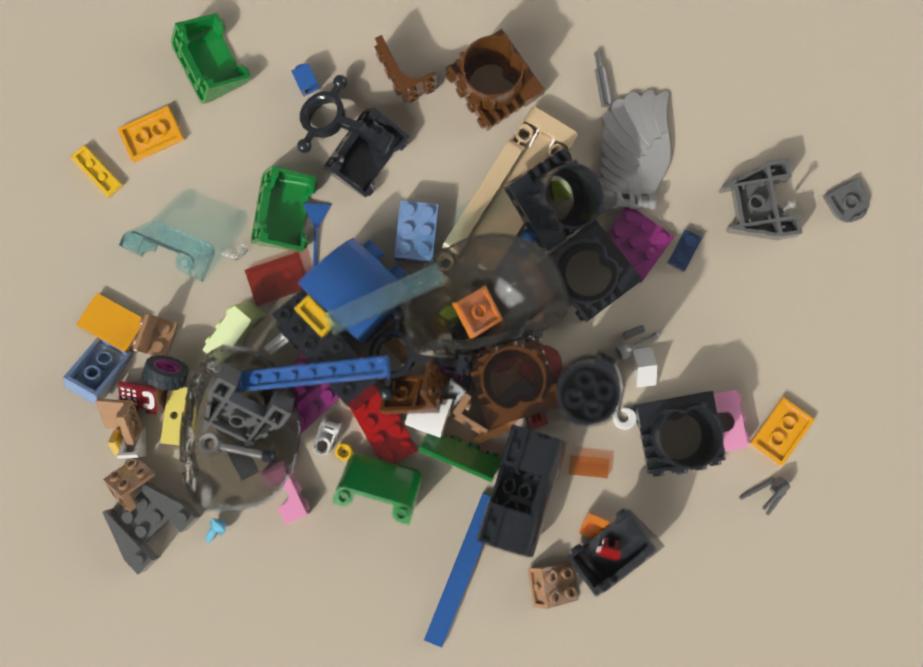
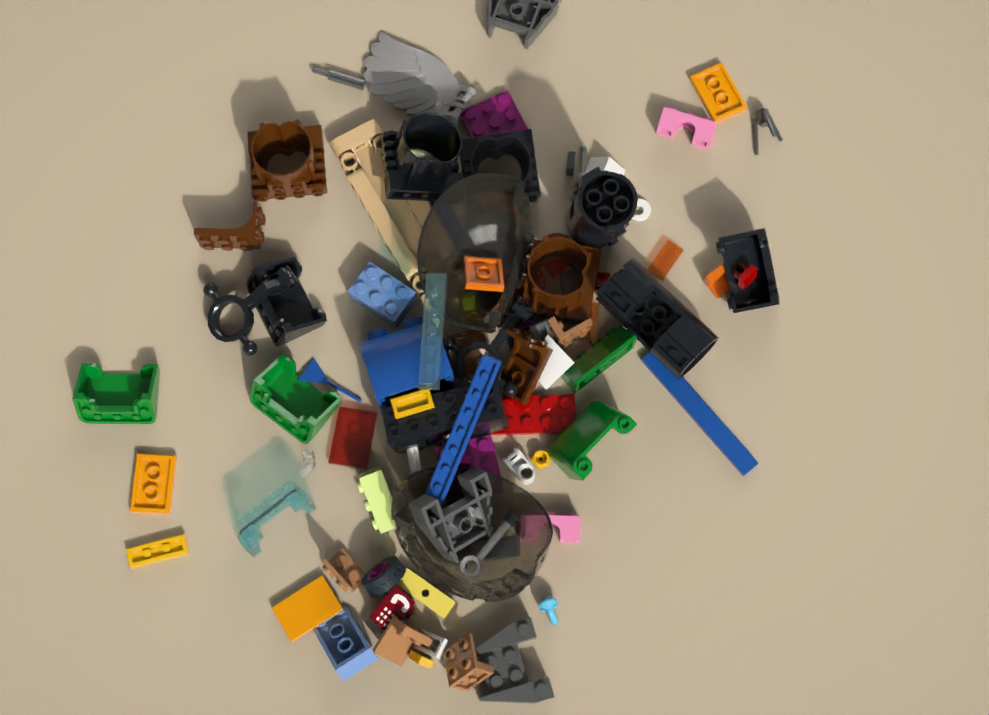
camera: 65 degrees left, 10 degrees down
blue brick [291,63,320,97] -> none
medium nougat bracket [528,561,578,609] -> none
black hose [633,391,726,477] -> none
dark blue plate [667,229,702,272] -> none

